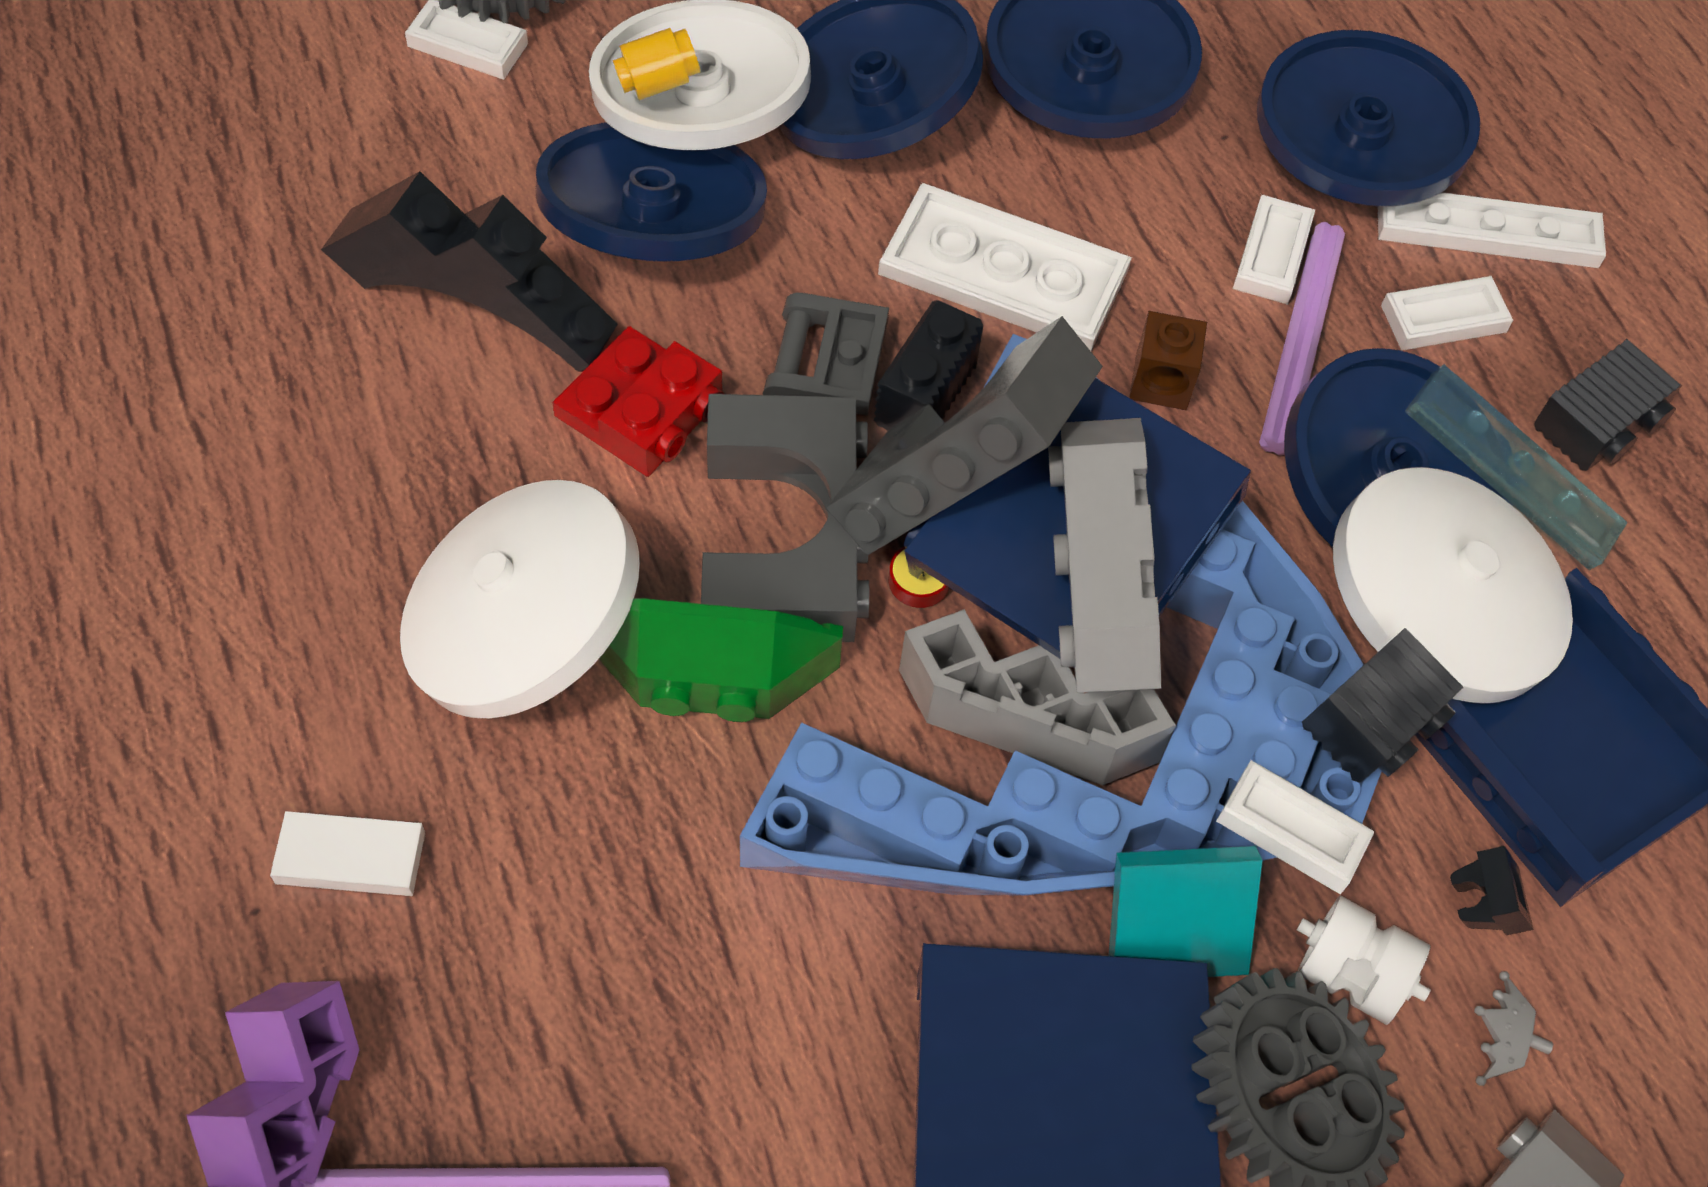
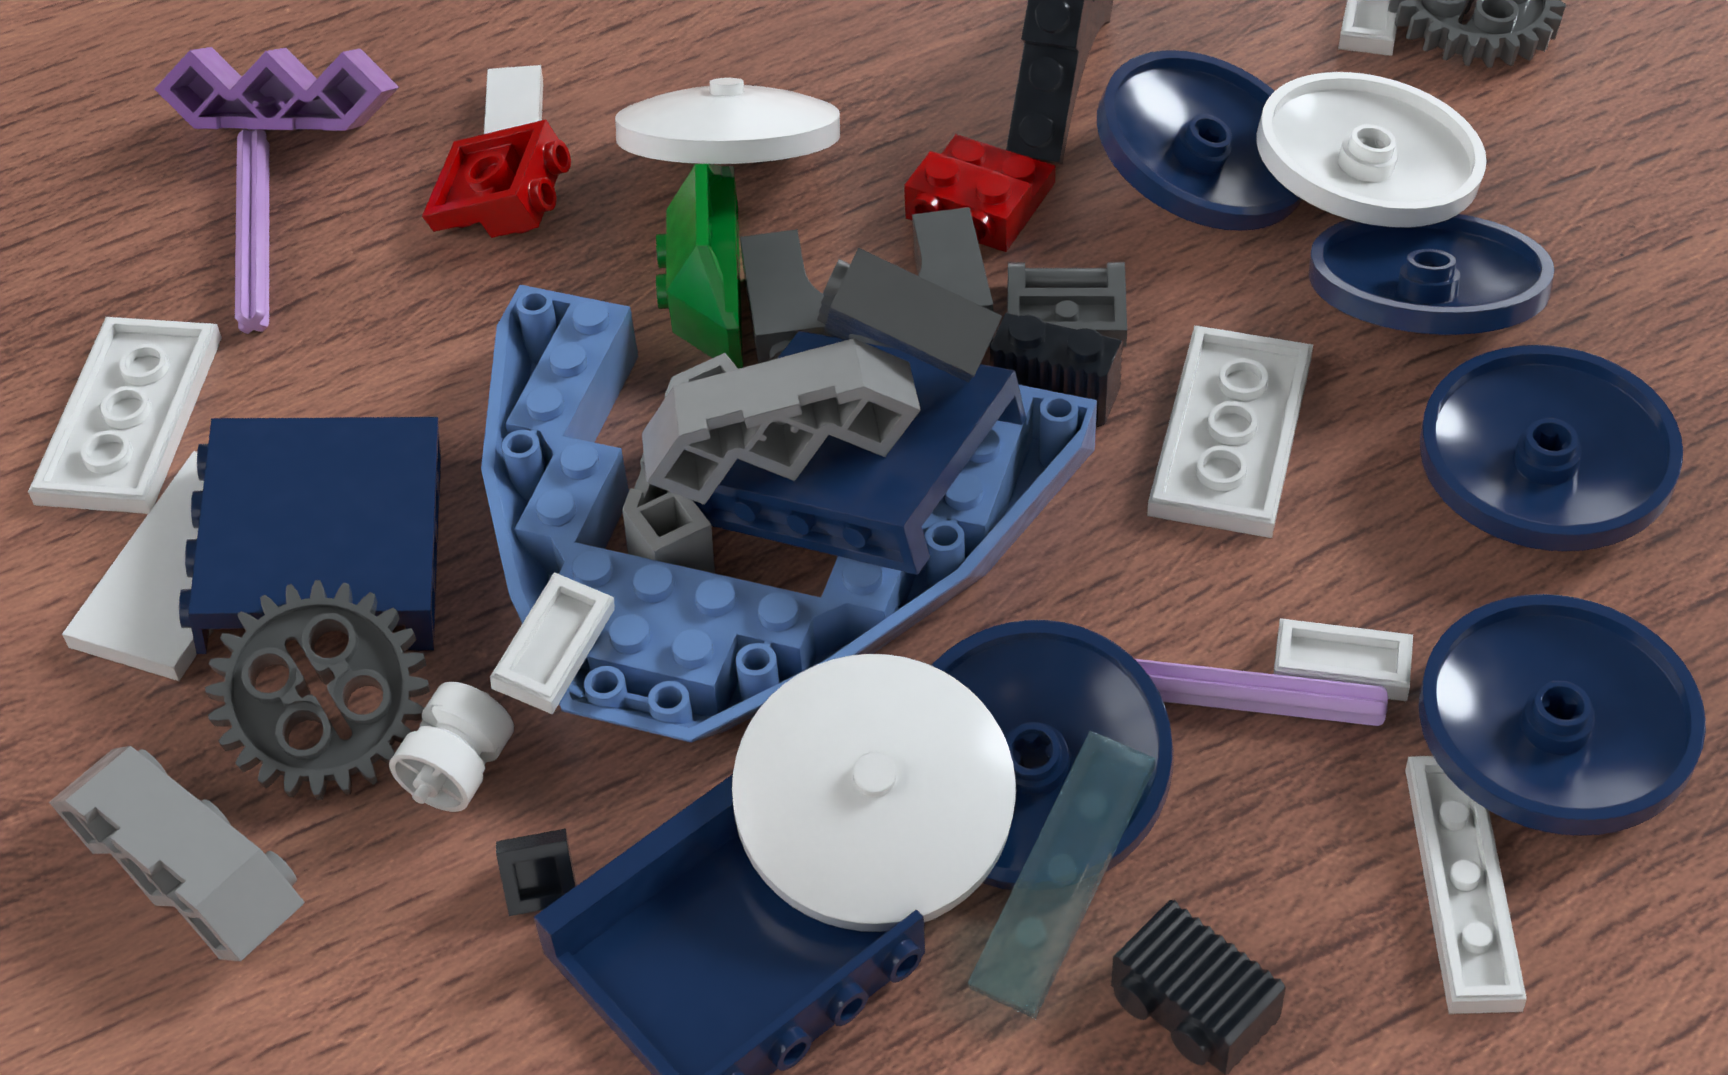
camera: 90 degrees right, 10 degrees down
yellow brick [613,28,701,100] -> none
teal tile [1109,846,1263,977] -> none
reddish brown brick [1129,311,1207,411] -> none
black brick [1302,627,1464,783] -> none
white tile [1381,276,1513,351] -> none
light grey piece [1474,971,1553,1086] -> none
none -> red plate [422,119,571,238]

